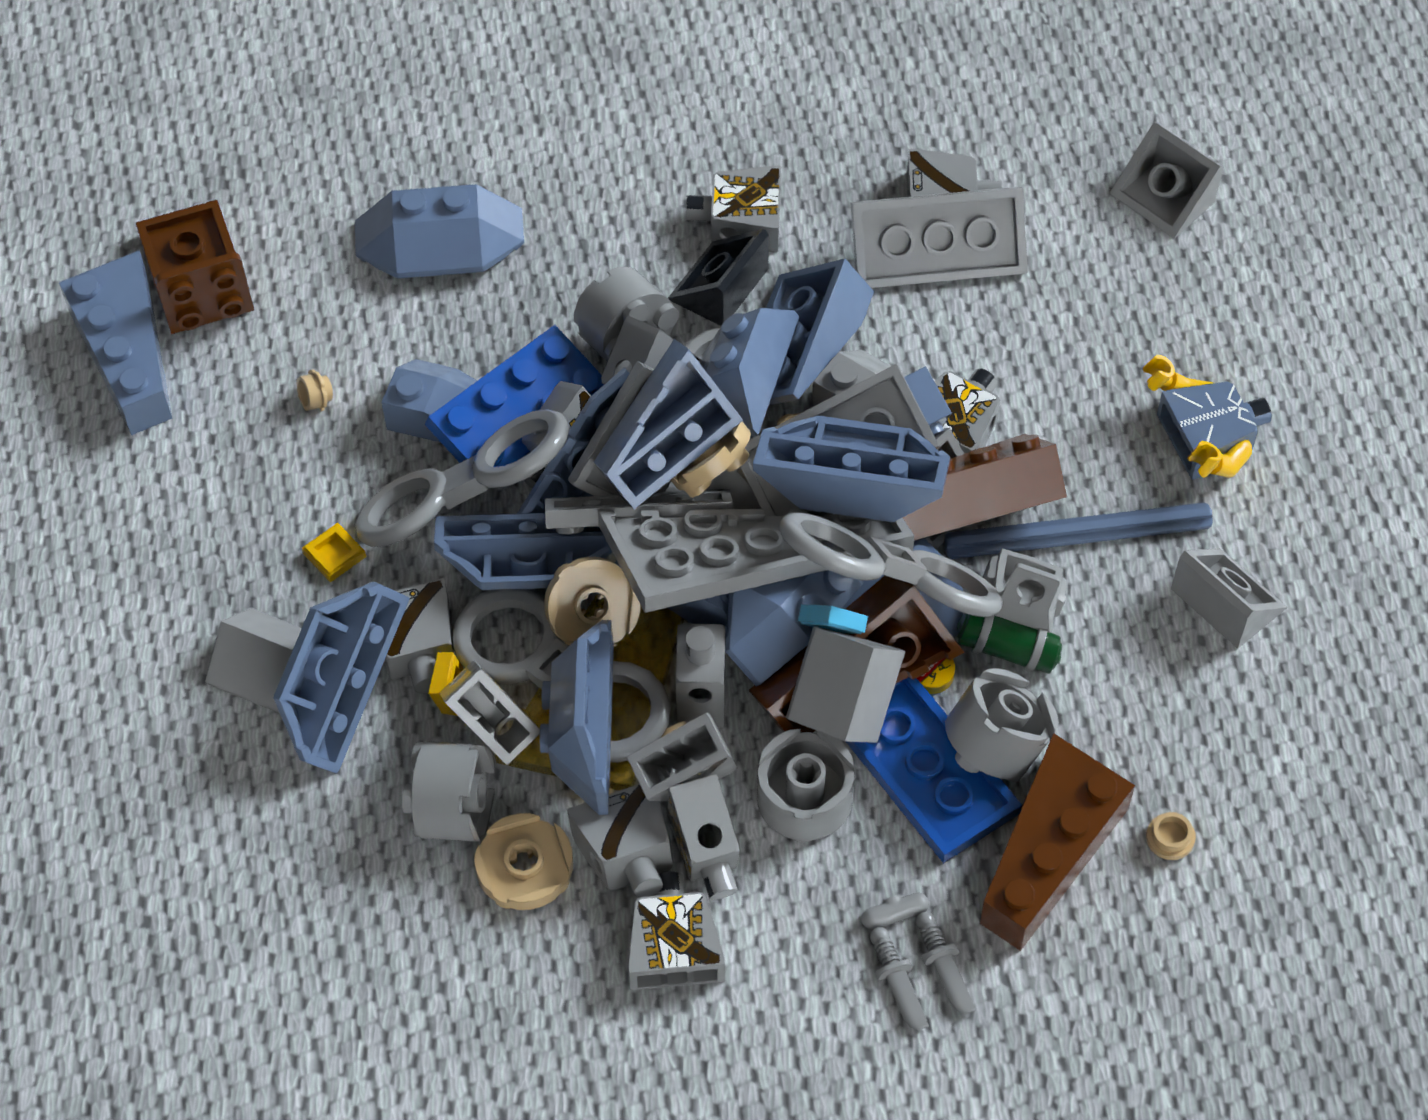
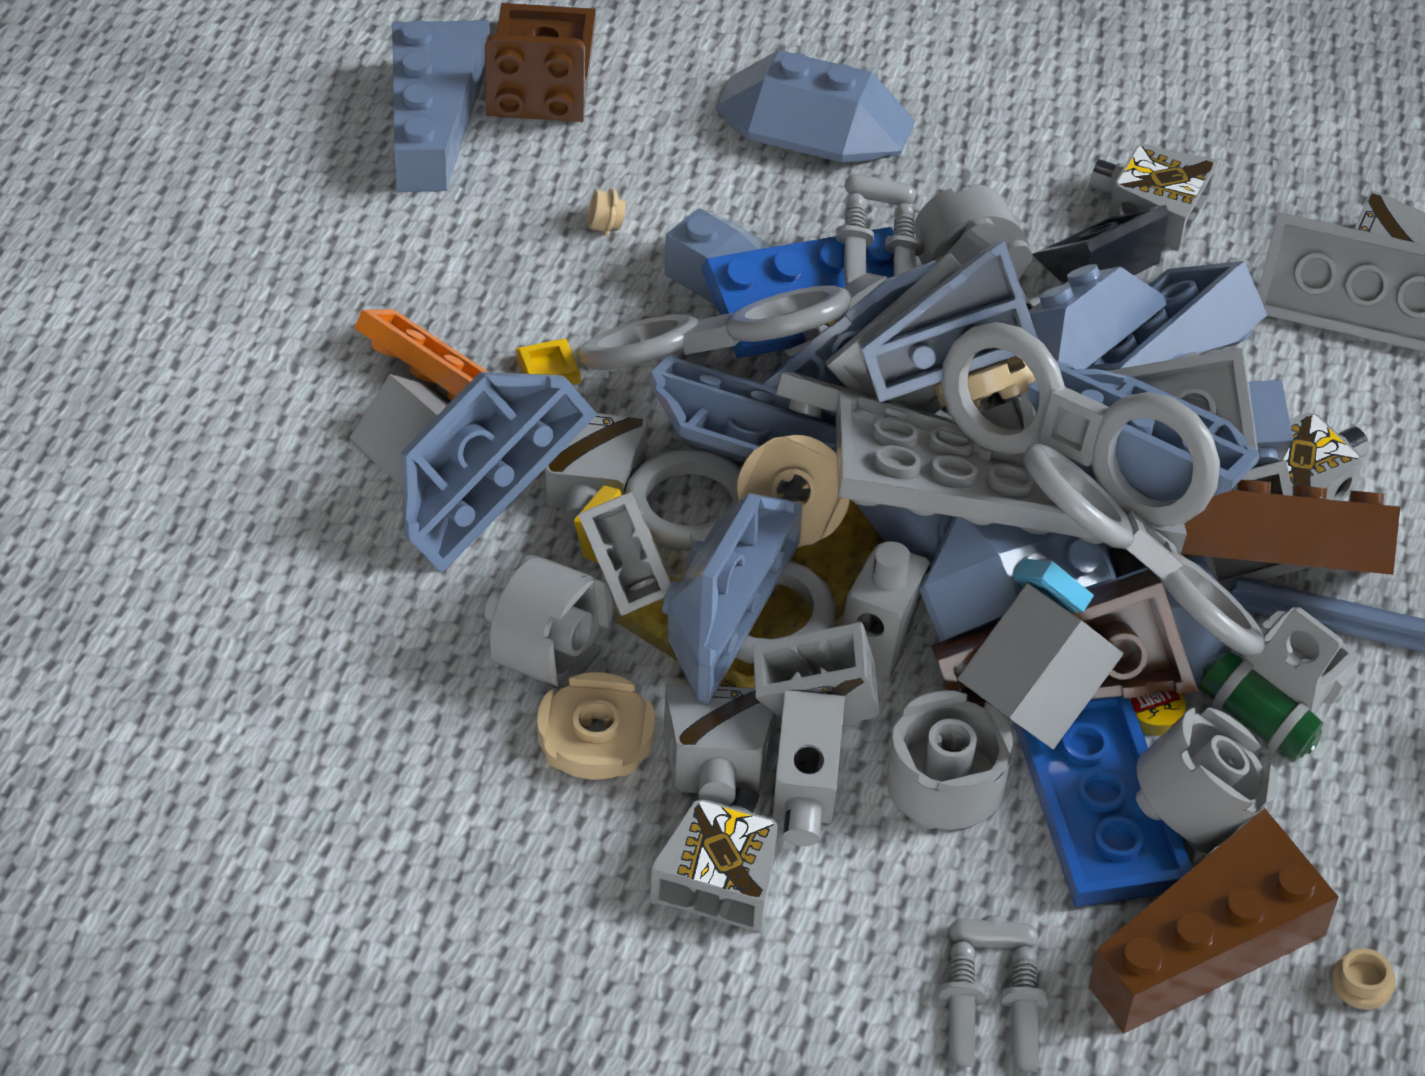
camera: 20 degrees right, 10 degrees down
none -> orange plate [354,309,488,401]
none -> light grey piece [836,174,923,285]
none -> light grey bar [942,322,1220,527]

